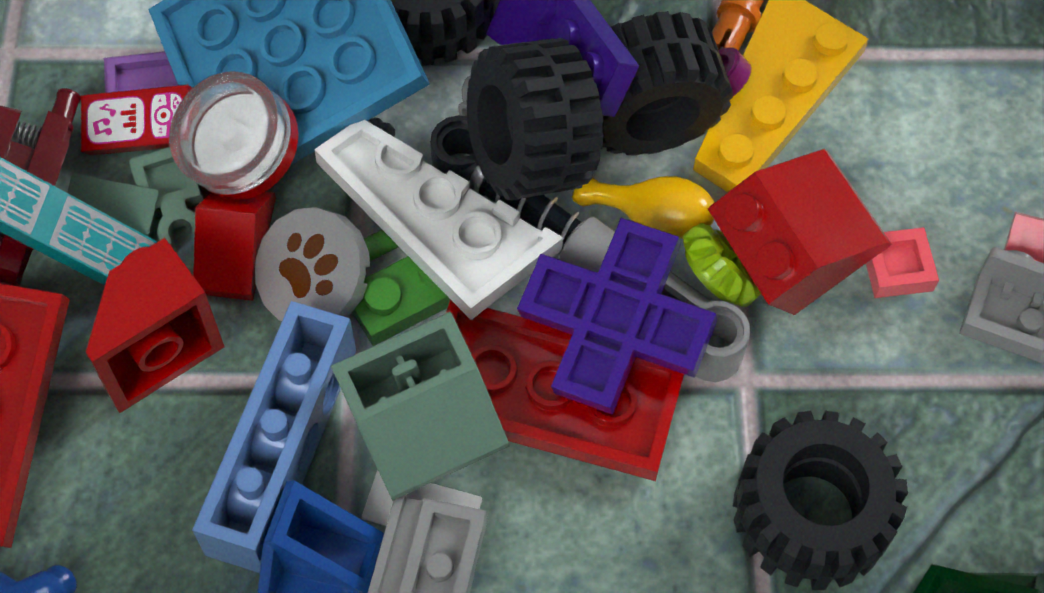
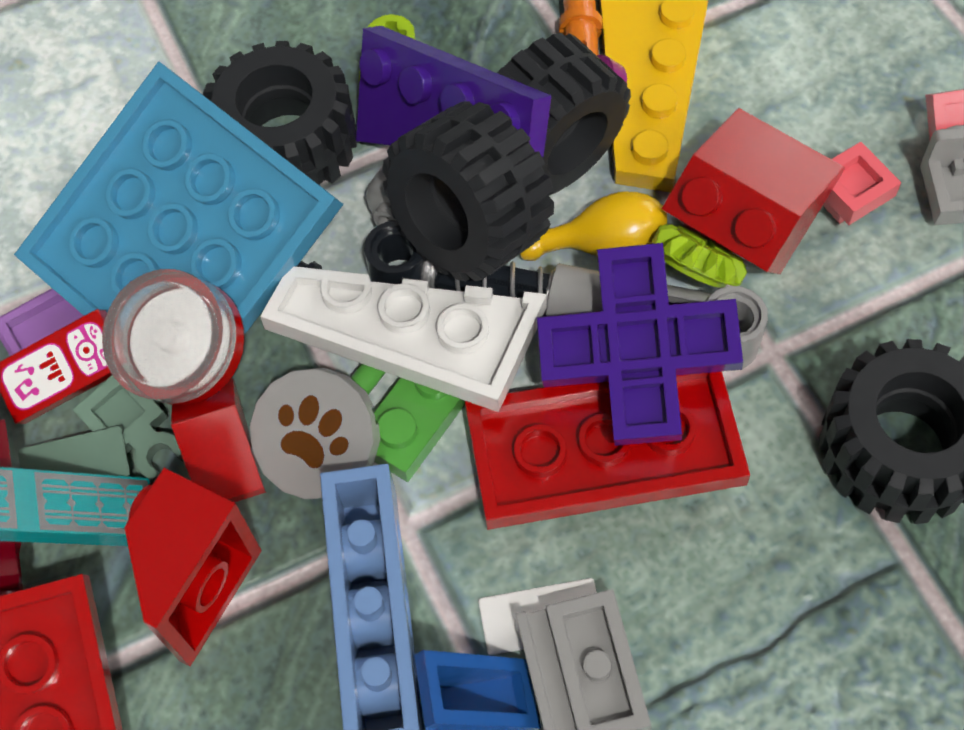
camera: 20 degrees left, 0 degrees up
sand green slope [331,311,510,501] -> none

